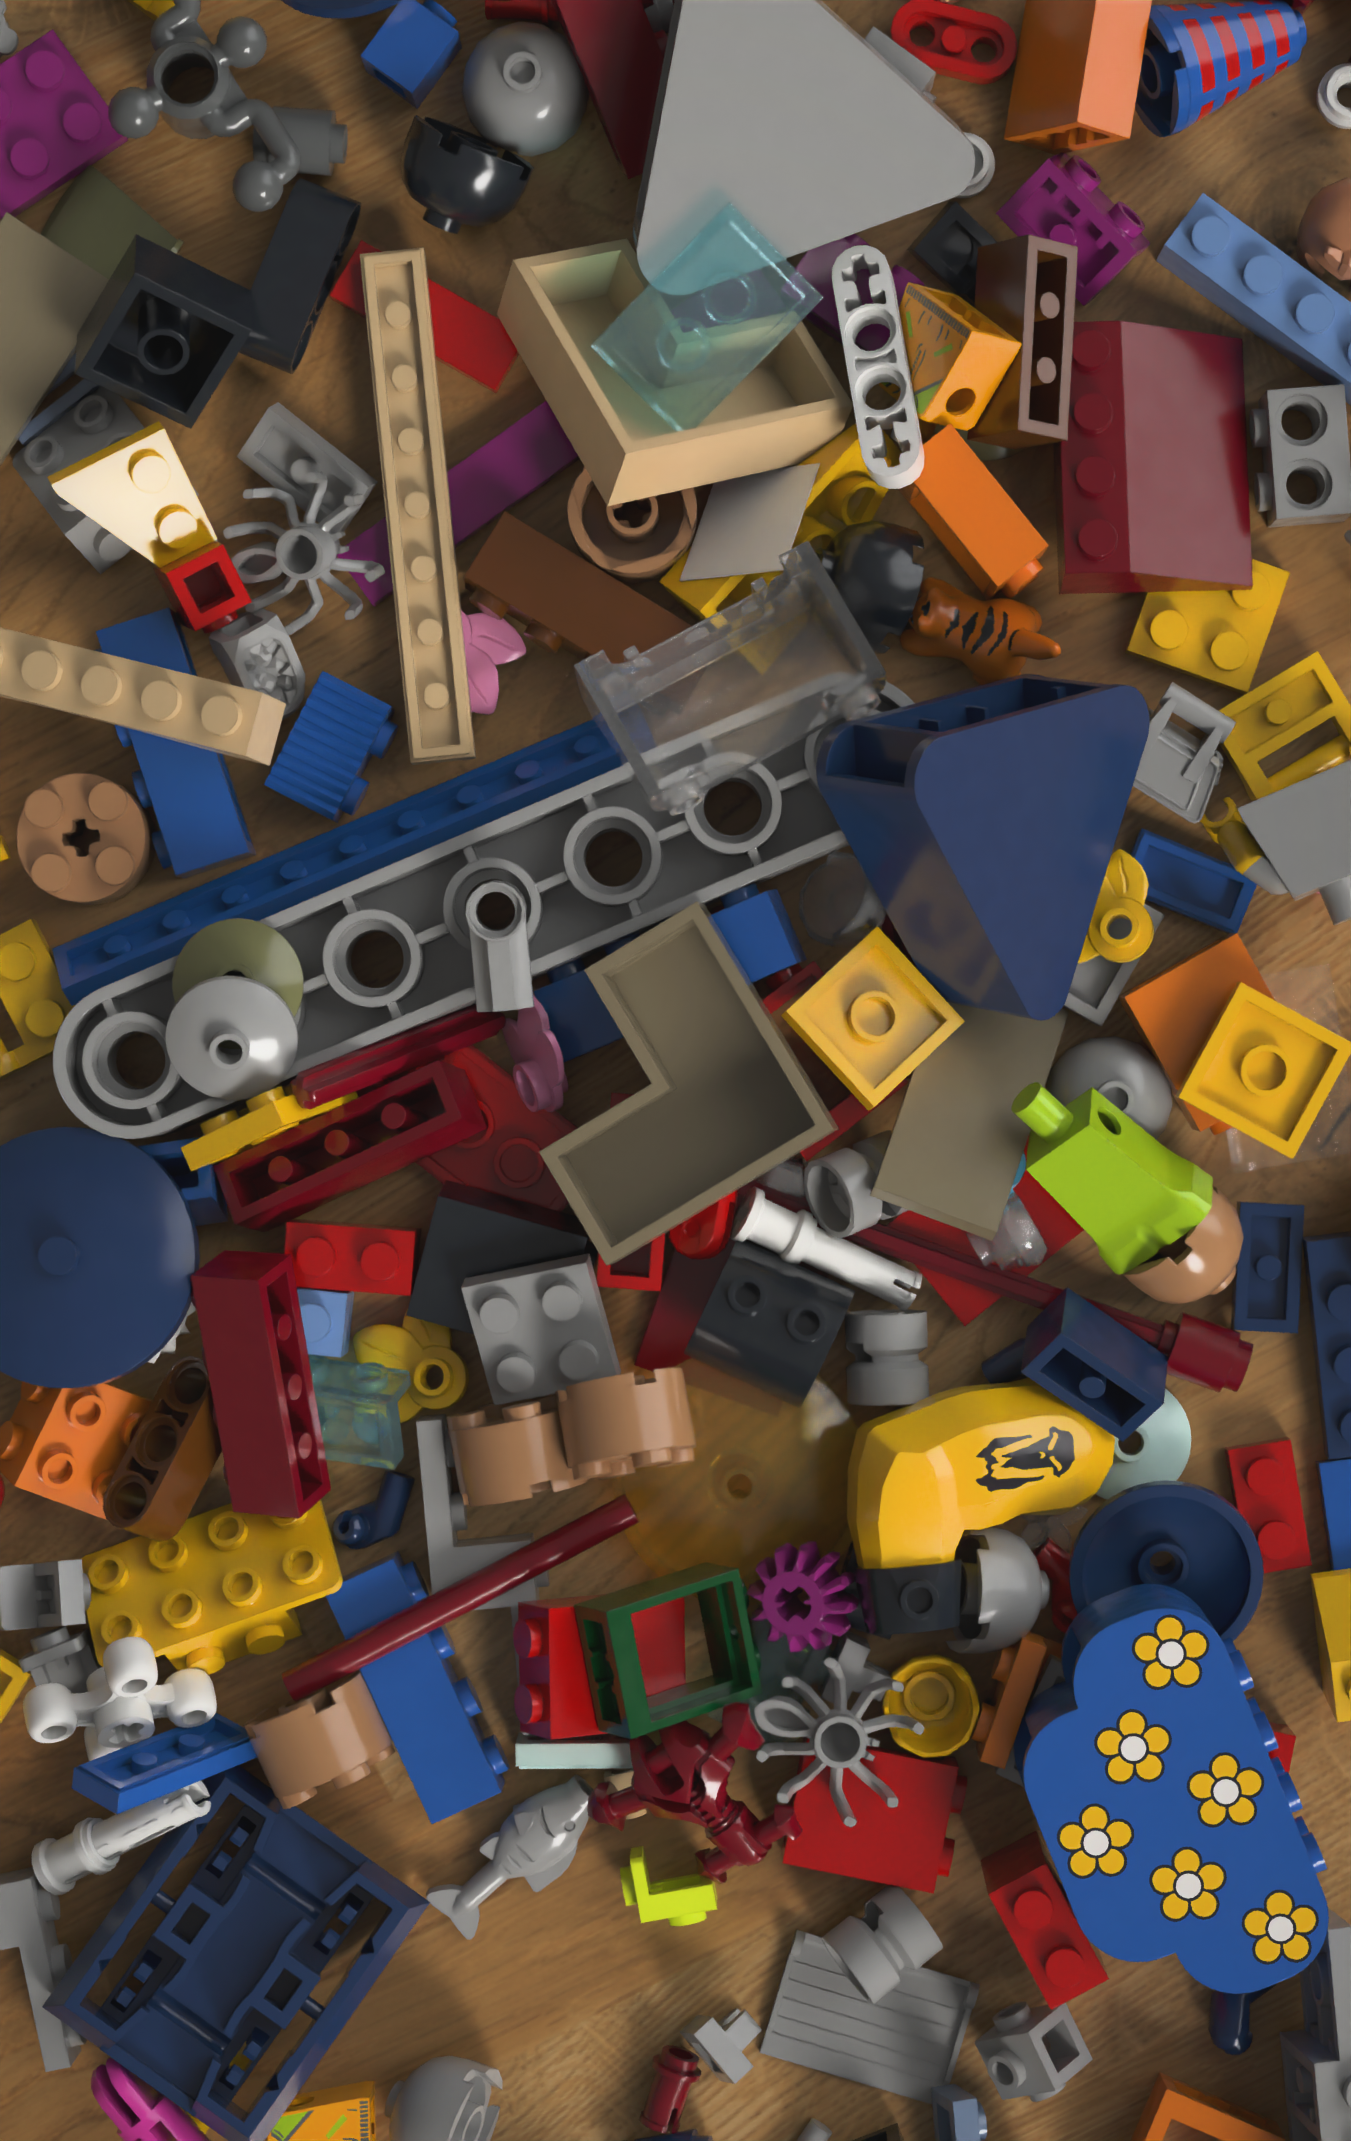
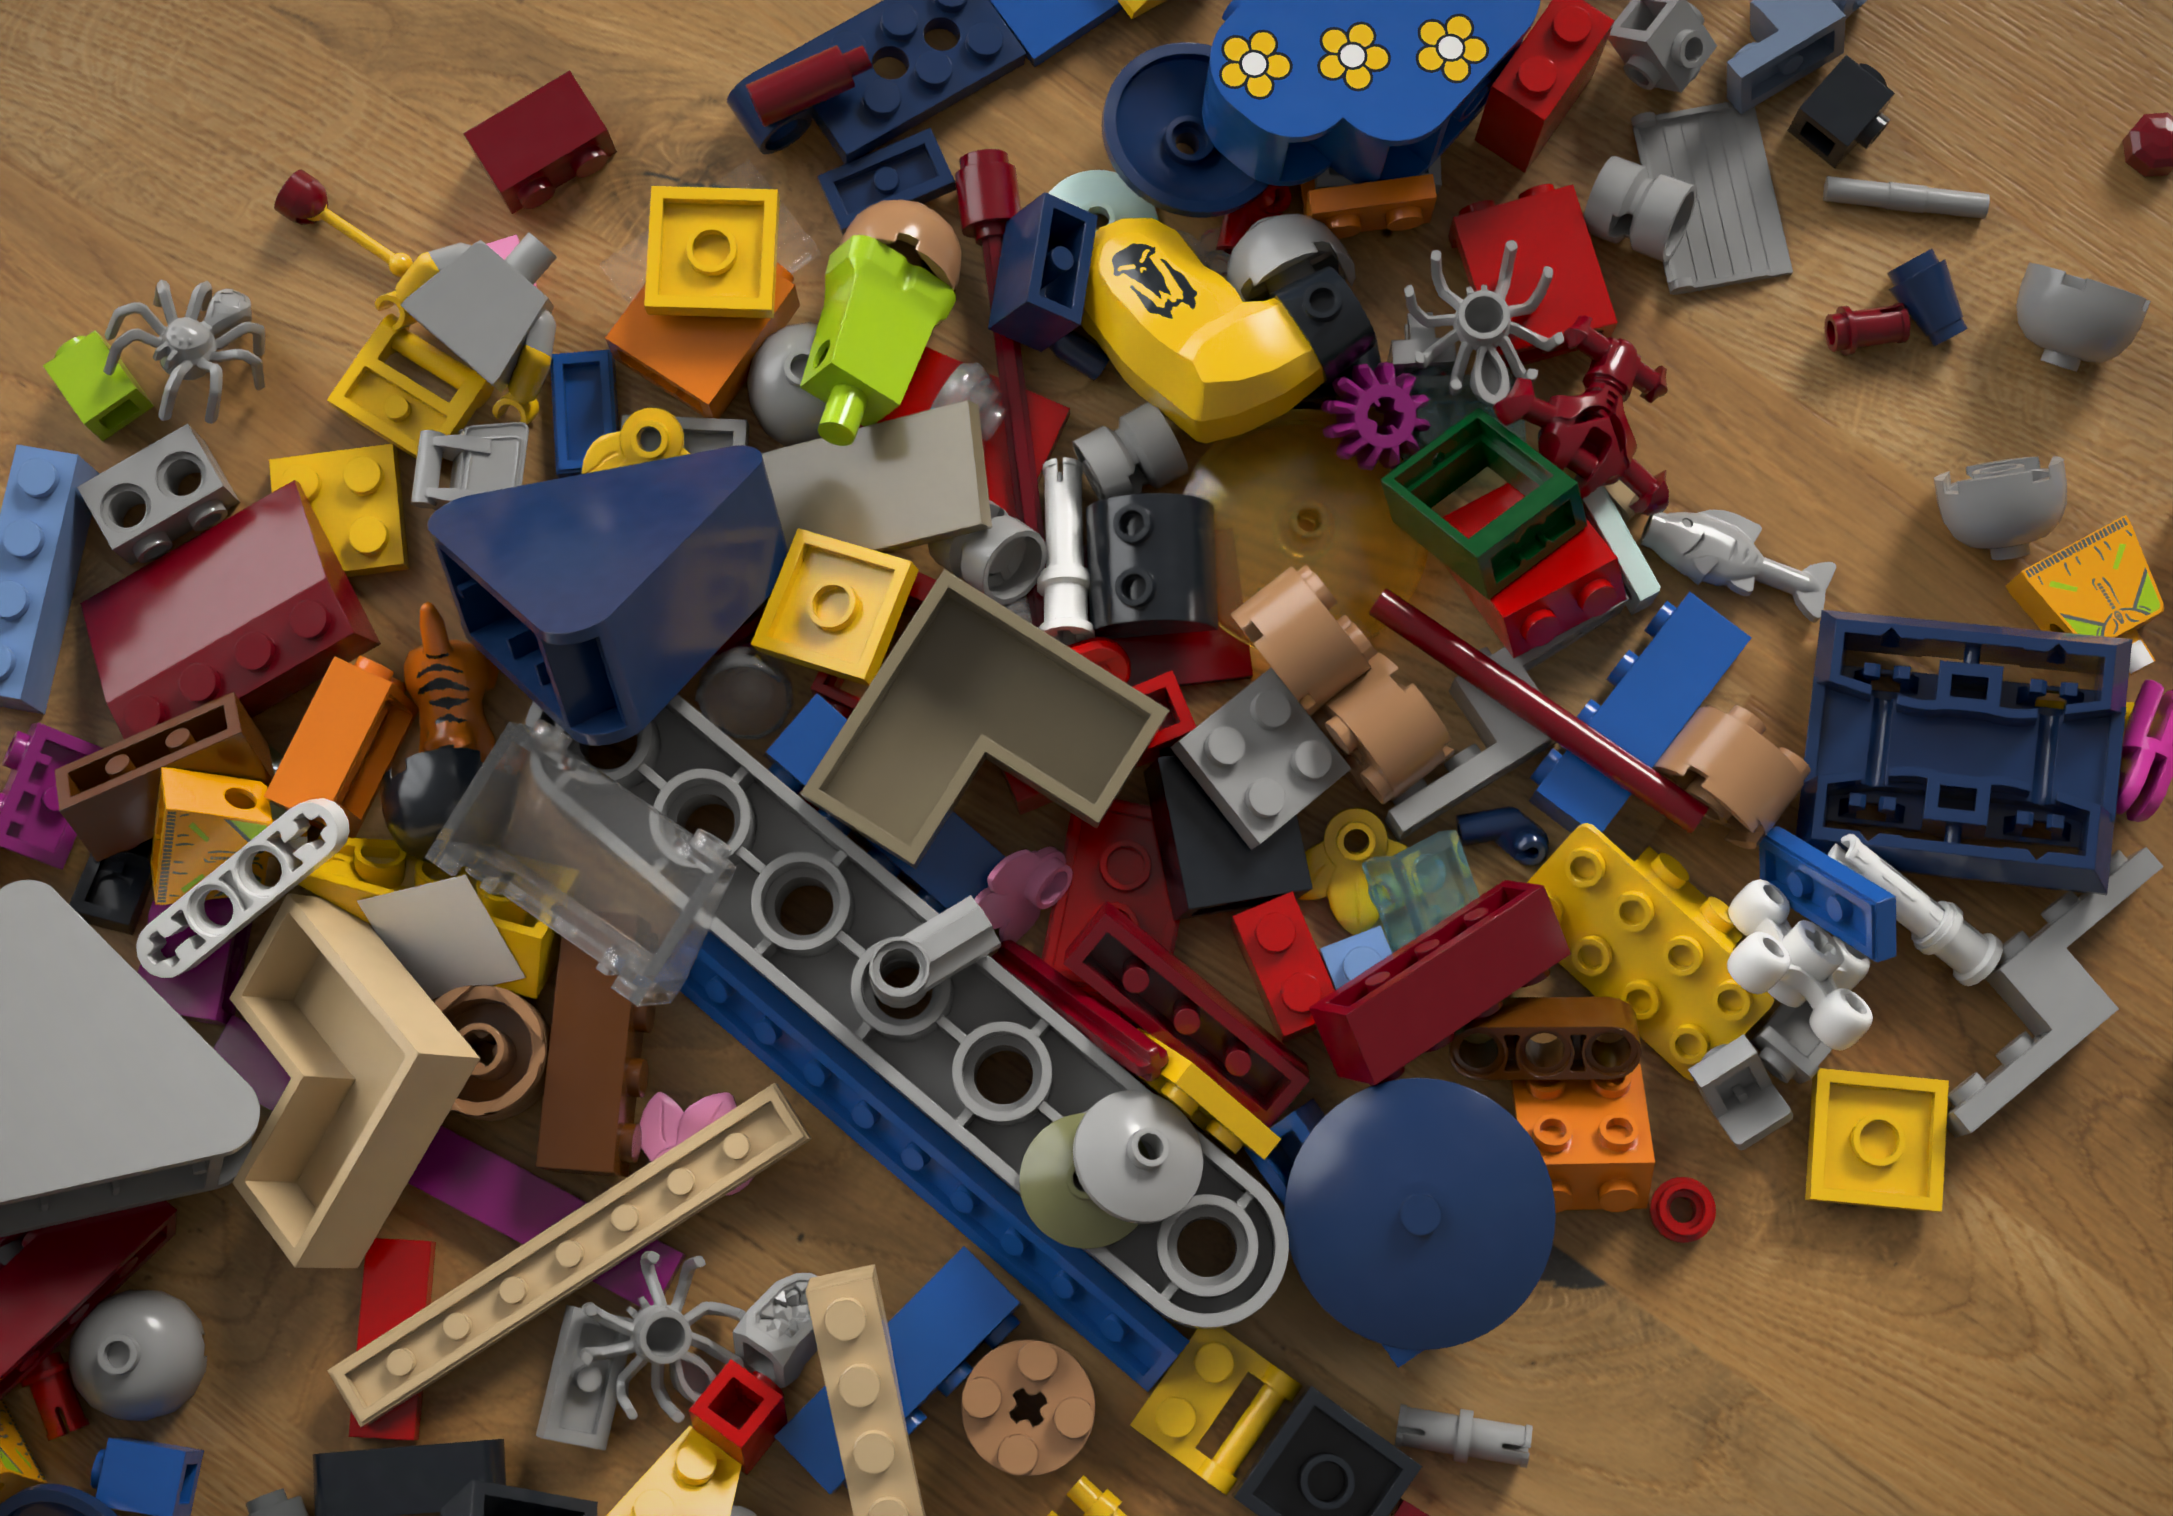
camera: 110 degrees left, 10 degrees down
blue brick [264,671,399,823] -> none
black cylinder [400,115,534,234] -> none
clear light blue tile [590,201,823,432] -> none
neon yellow bracket [620,1846,717,1926] -> none
light grey tile [680,2008,762,2084] -> none
yellow hair [882,1653,980,1758] -> none
red plate [1225,1437,1312,1573] -> none

